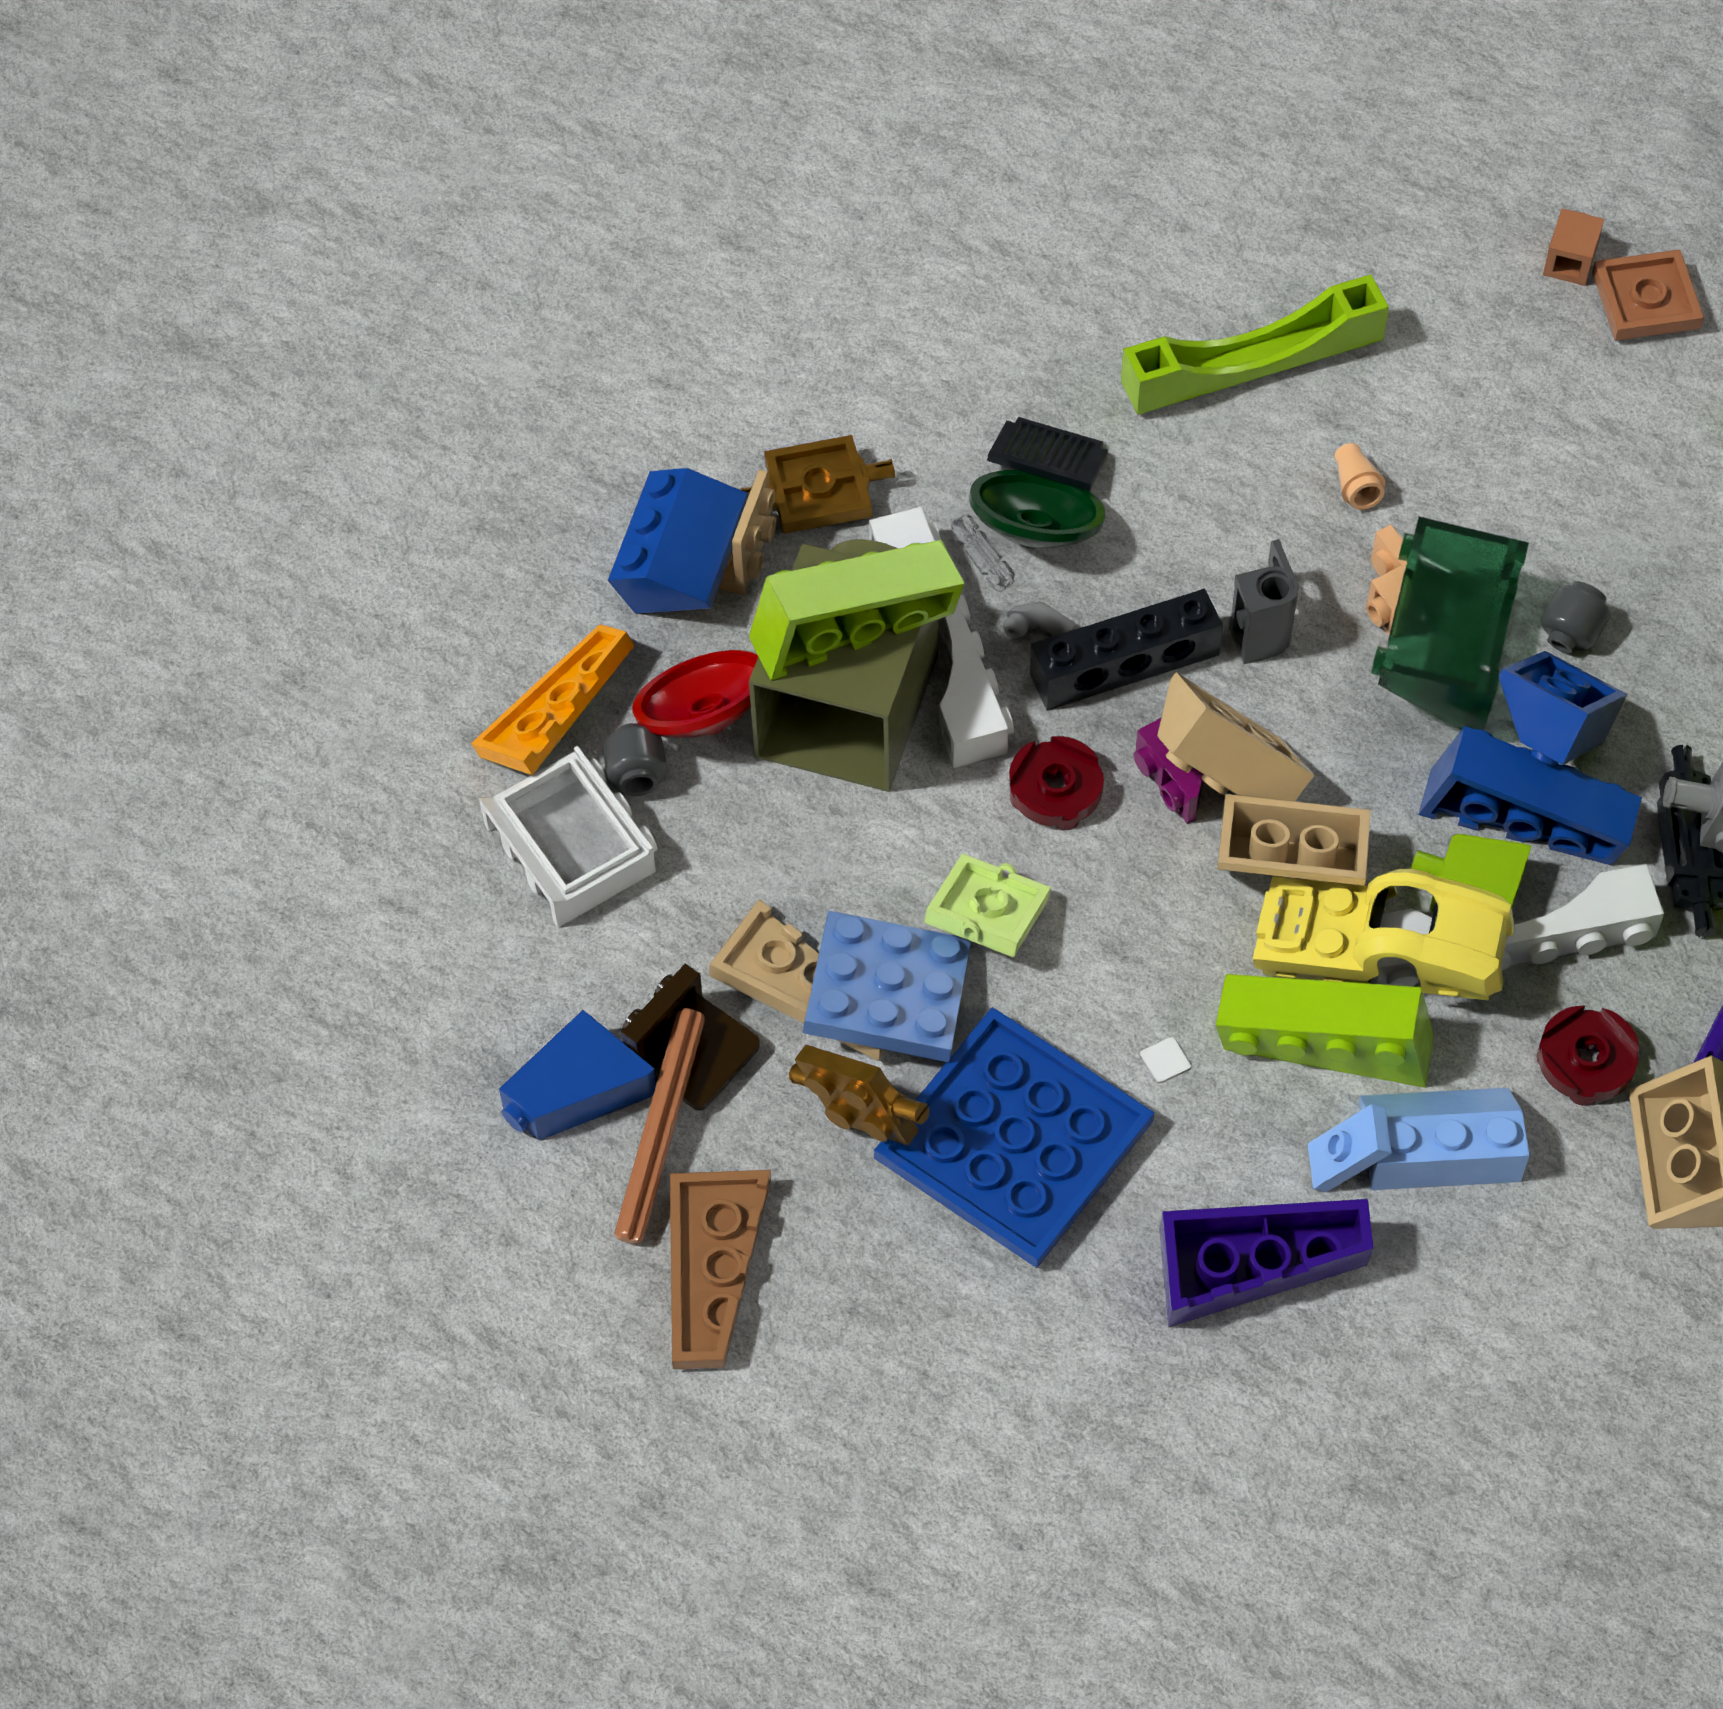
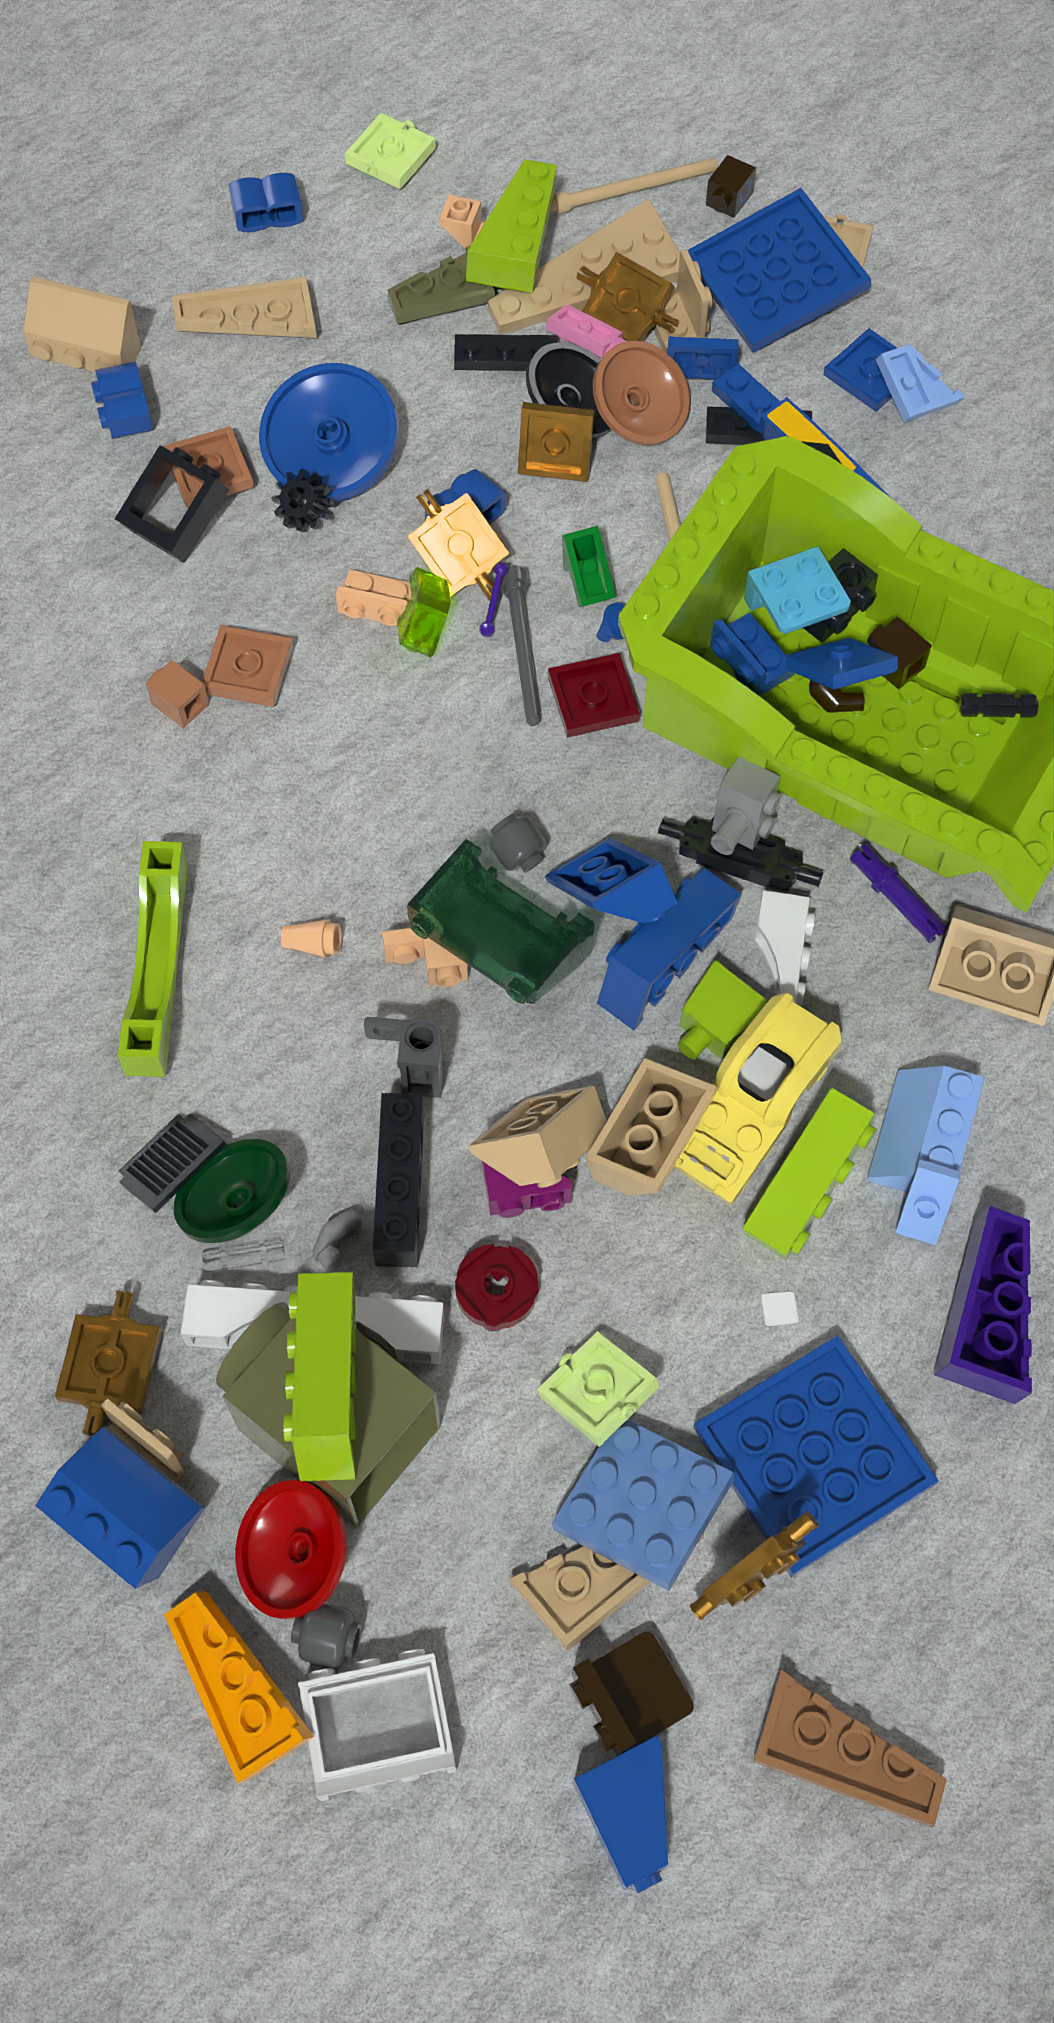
camera: 70 degrees left, 5 degrees up
nougat axle [614,1008,705,1245] -> none
dark red plate [1536,1005,1639,1106] -> none

